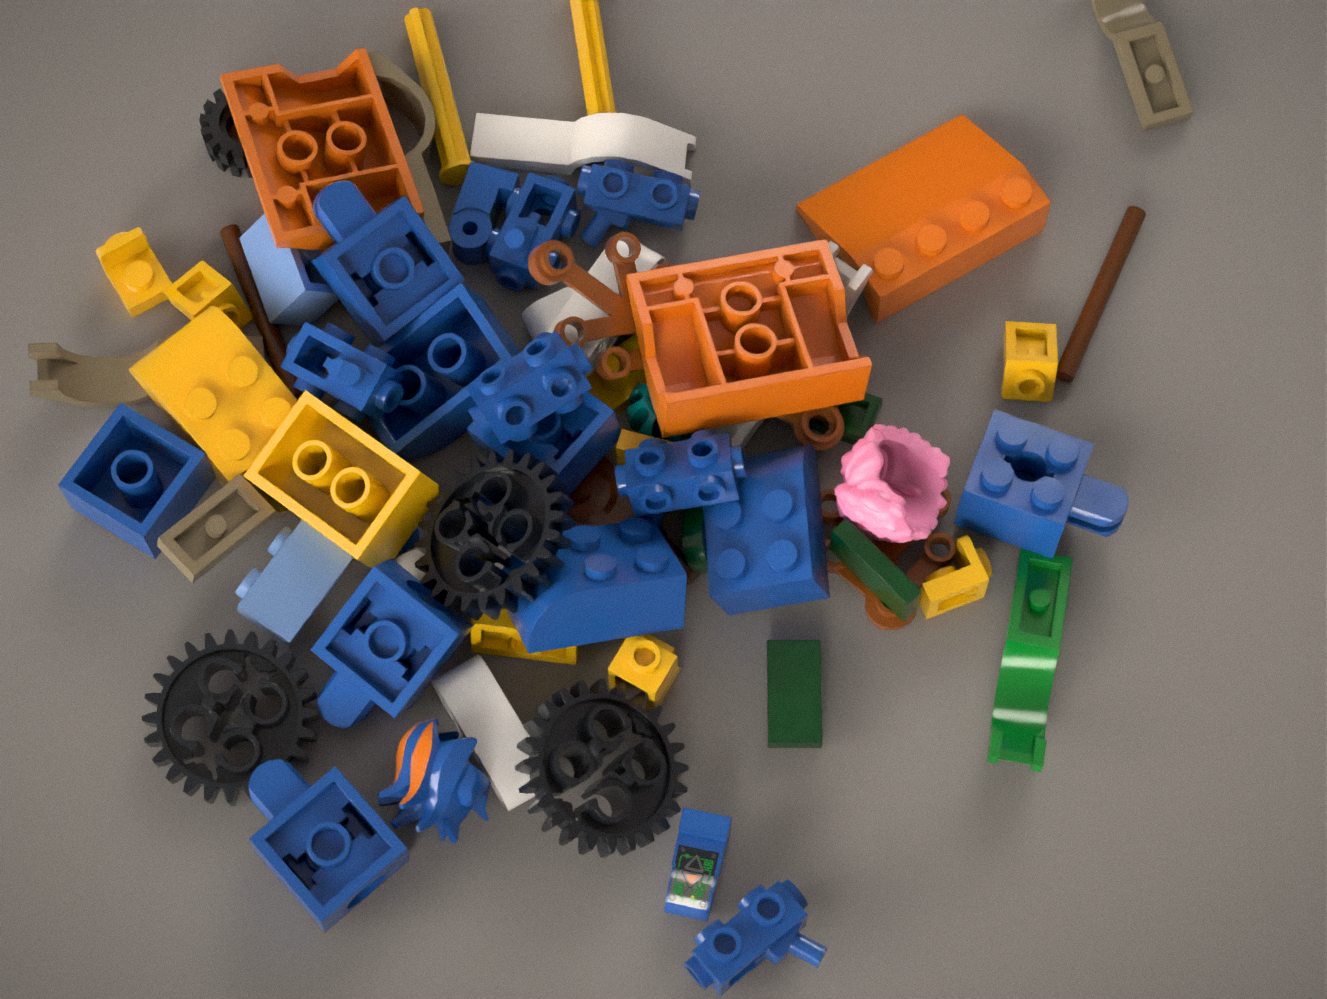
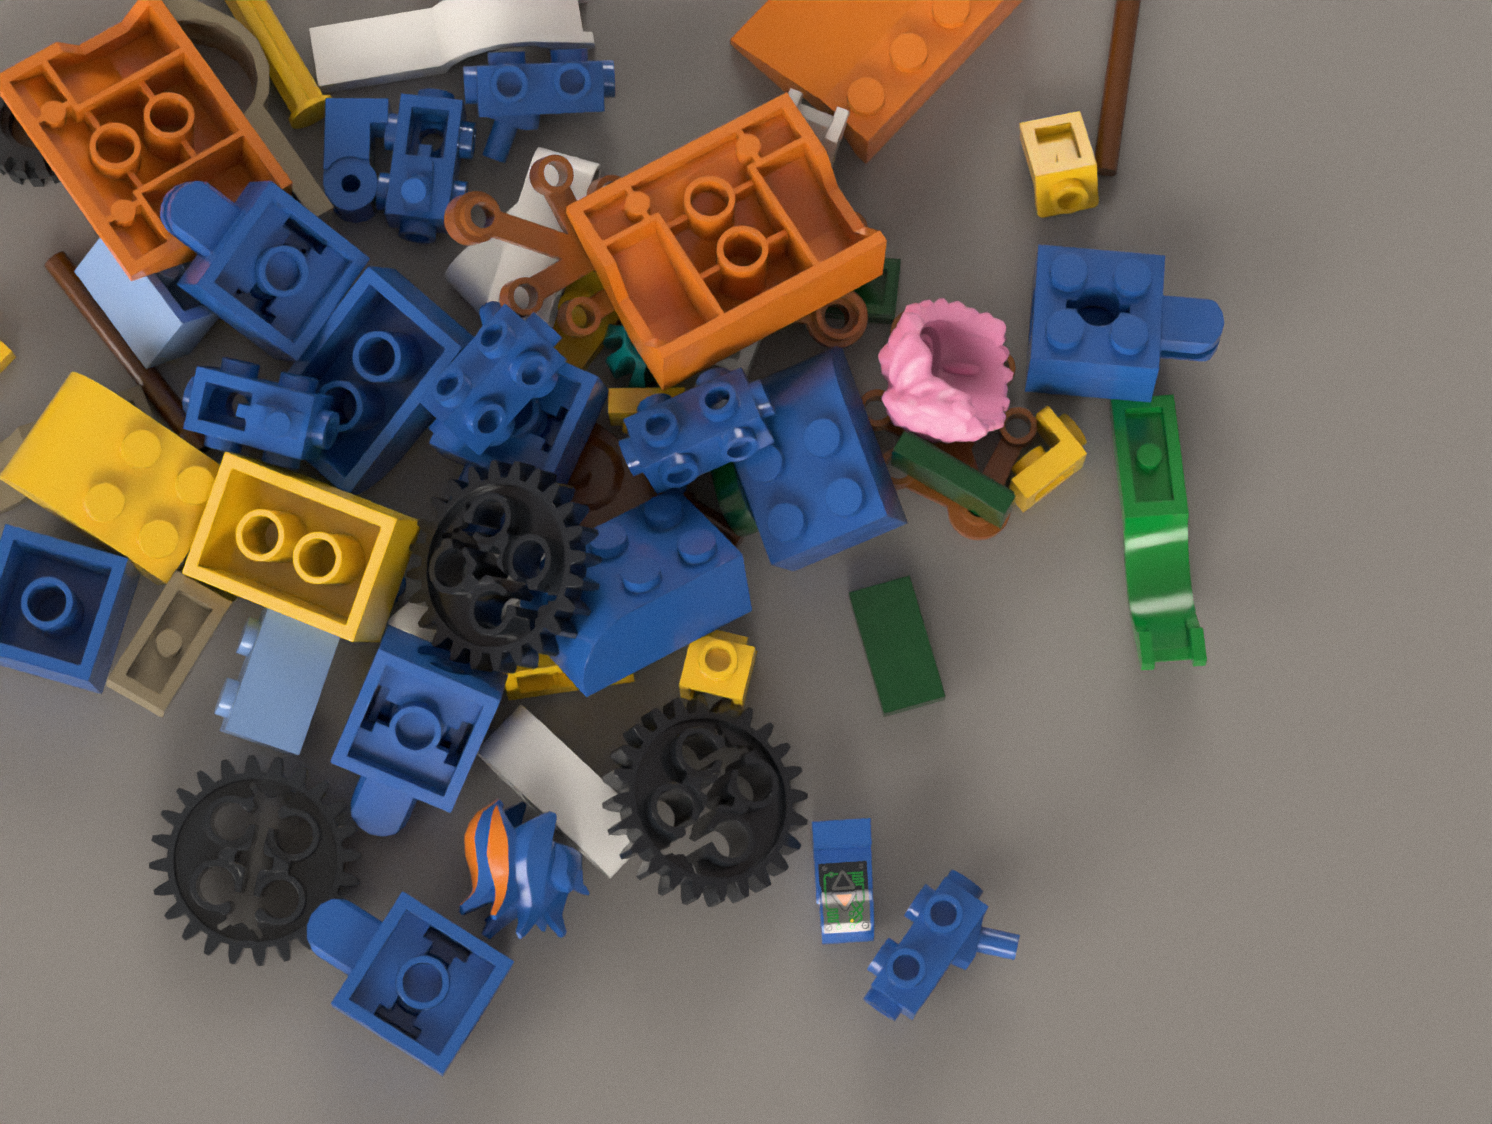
camera: 15 degrees left, 10 degrees up
yellow bracket [163,260,253,329] -> none

